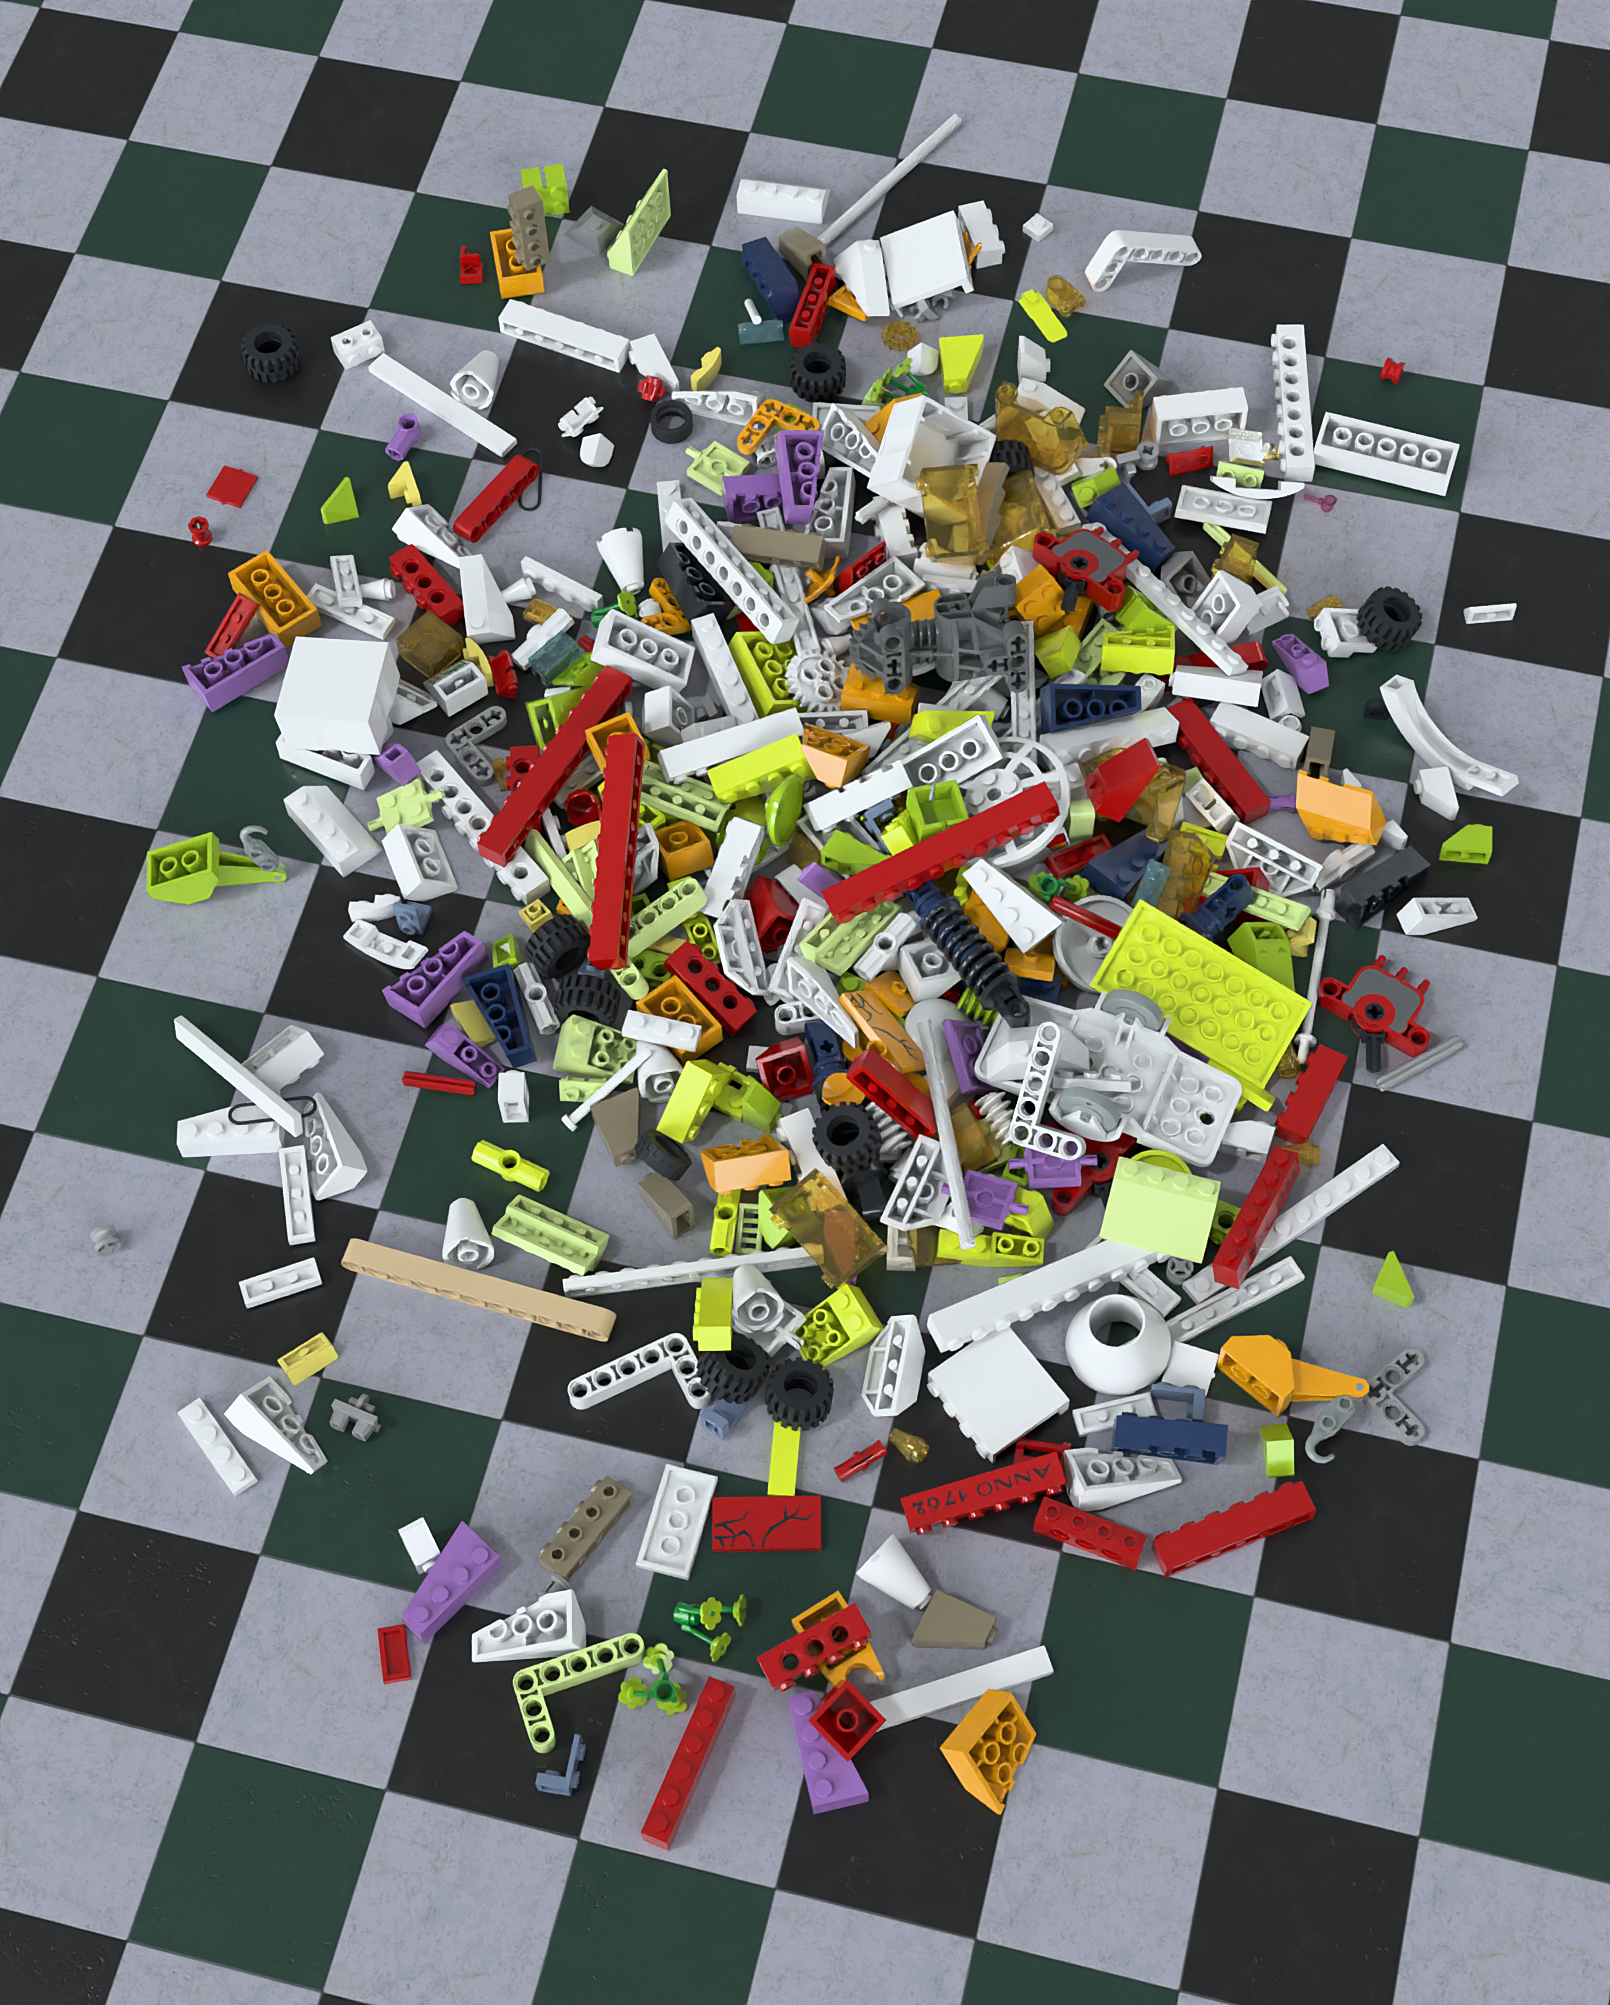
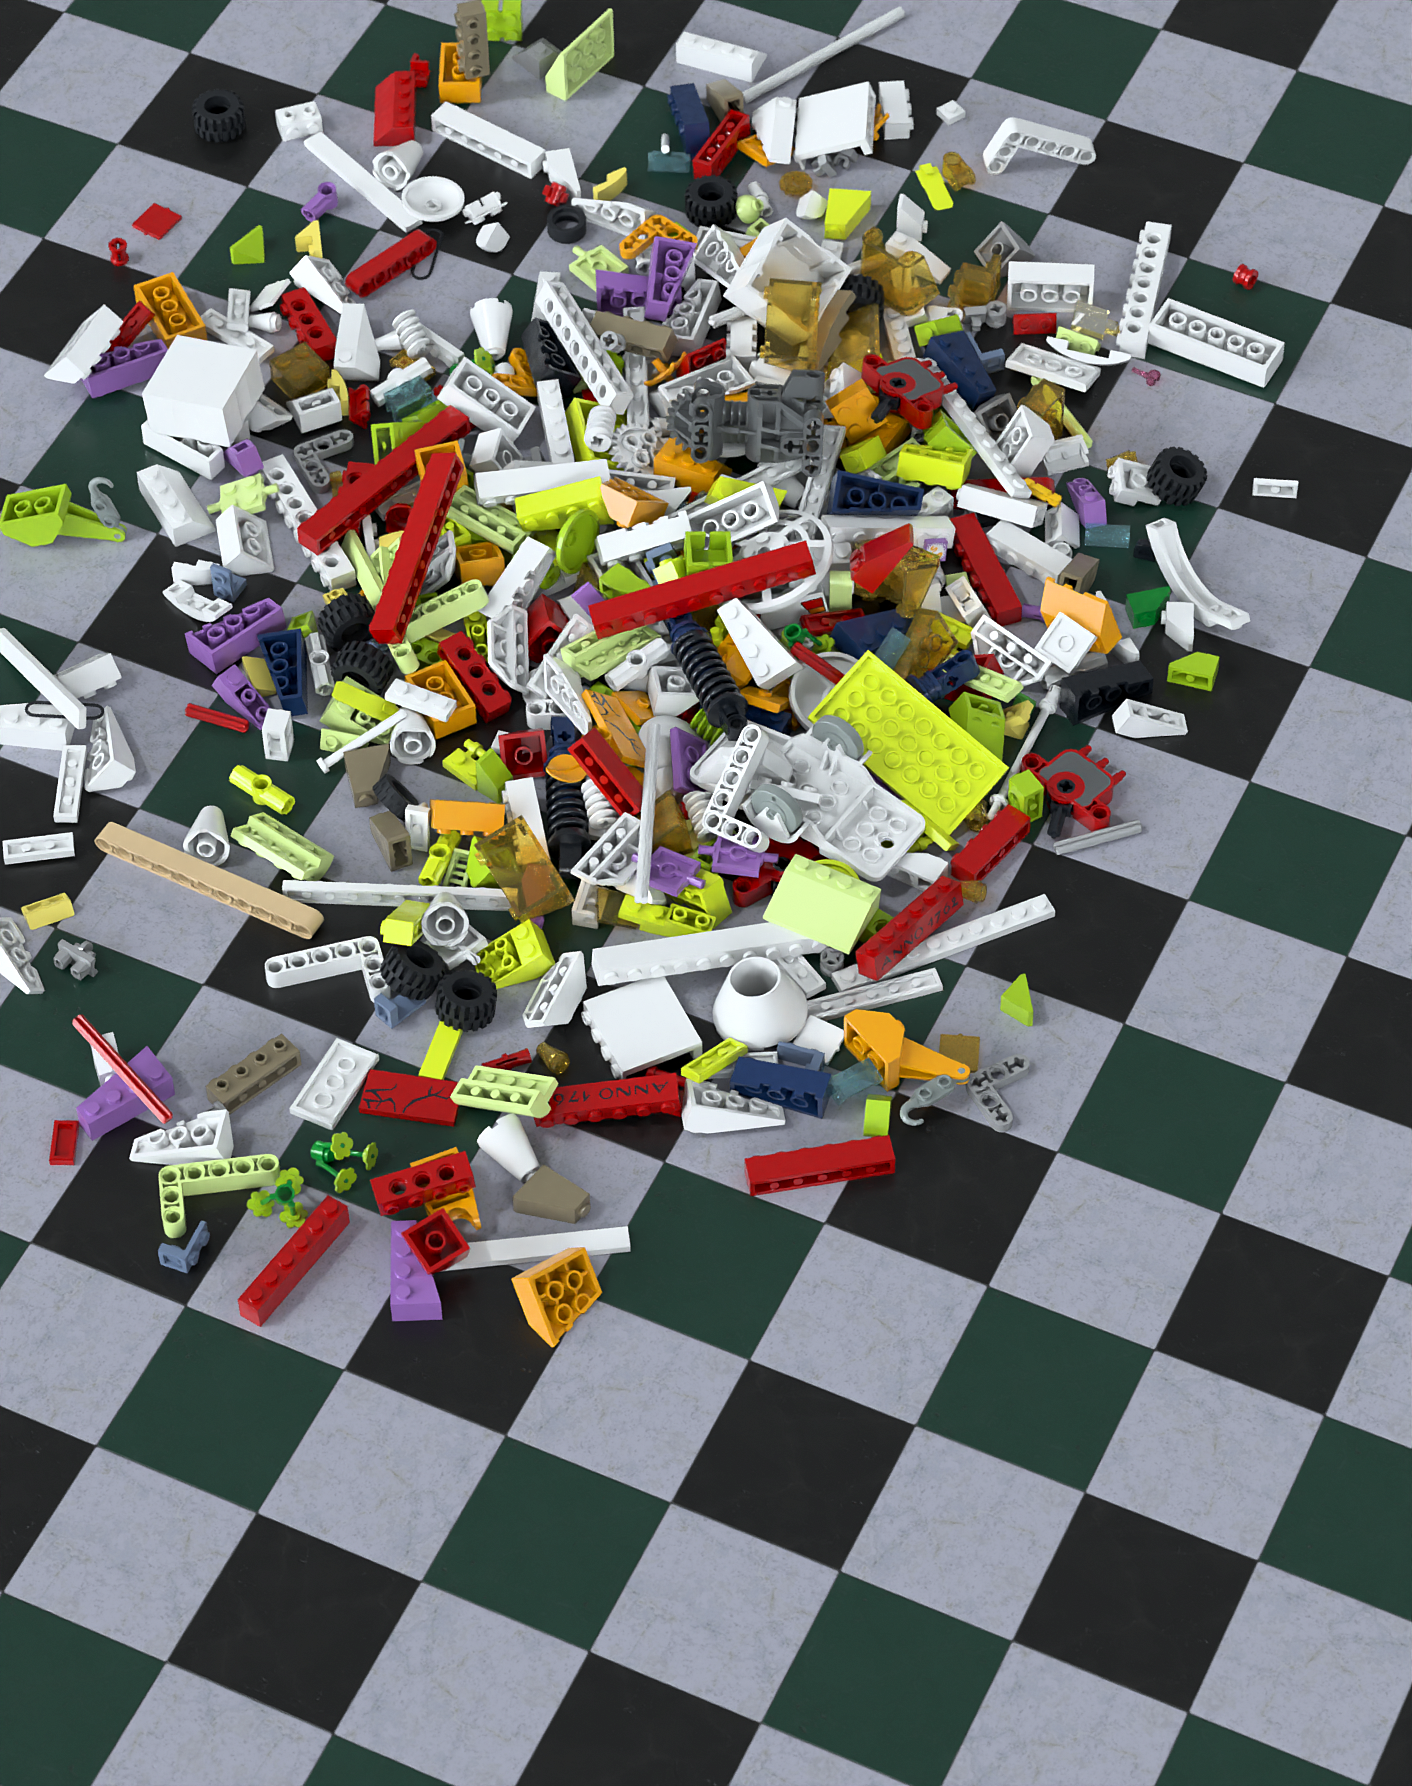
camera: 10 degrees right, 10 degrees down
neon yellow wedge [656,1059,731,1143] -> none
black tyre [812,1101,882,1173] -> none
plant [870,358,929,403] -> none
red brick [1033,1496,1147,1570] -> none
none -> white slope [44,304,123,384]
none -> axle [72,1014,173,1124]
none -> white piece [249,279,291,313]
none -> neon yellow piece [332,681,399,722]
none -> red slope [374,71,417,147]
none -> white piece [392,309,433,359]
none -> white dish [402,176,464,222]
none -> white tile [405,802,431,852]
none -> yellowish green brick [450,1065,558,1118]
none -> white piece [584,405,616,452]
none -> light grey bush [600,331,626,353]
none -> neon yellow tile [681,1037,748,1084]
none -> yellowish green brick [736,195,764,224]
none -> white pin [748,181,773,217]
none -> clear light blue hinge [831,1057,883,1106]
none -> tile [922,538,948,562]
none -> clear yellow piece [939,1033,980,1073]
none -> lime brick [1008,769,1044,823]
none -> yellow axle [1024,478,1062,507]
none -> white plate [1034,612,1098,675]
none -> clear light blue hinge [1084,523,1130,548]
none -> green slope [1125,586,1171,629]

